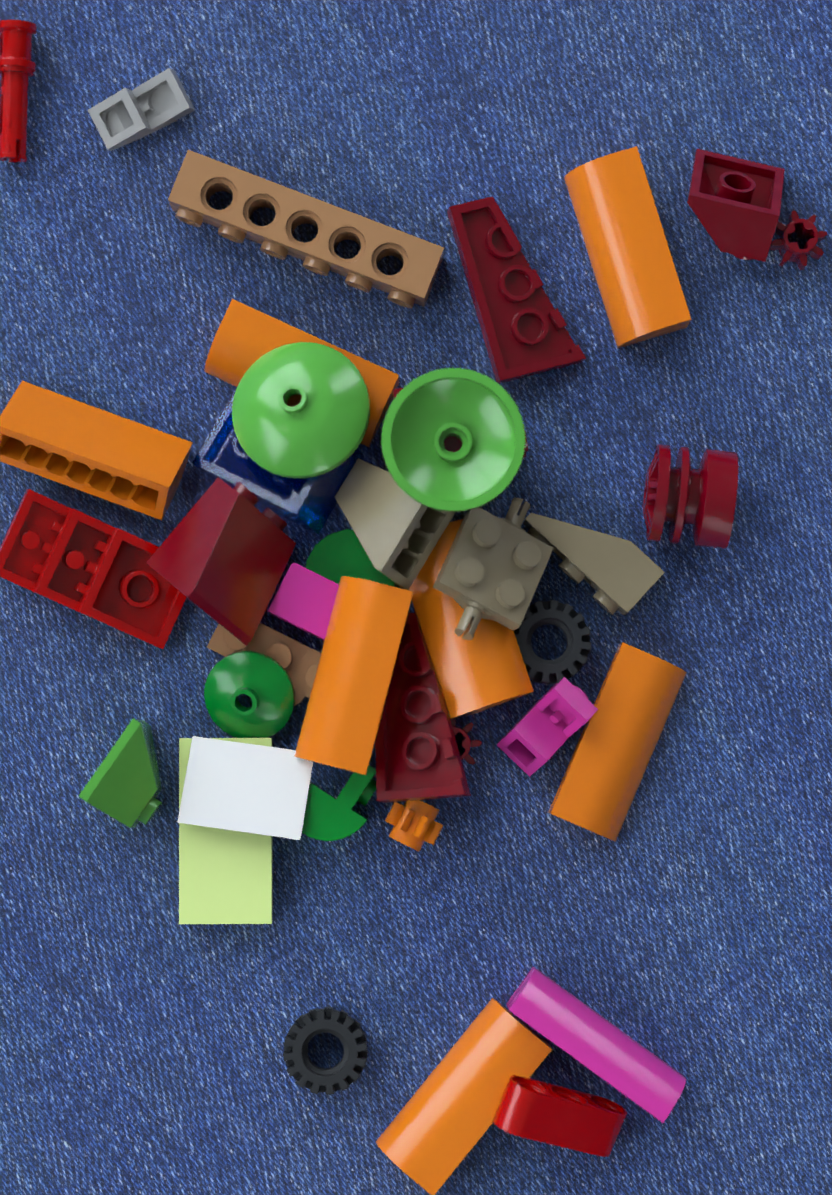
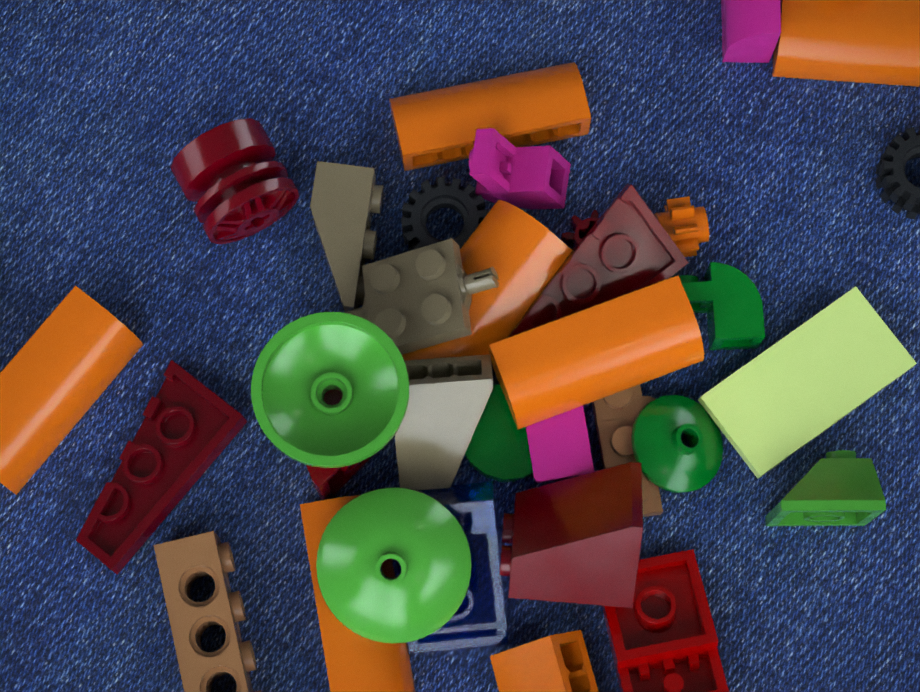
camera: 125 degrees left, 10 degrees down
white sticker [177,736,313,840] -> none

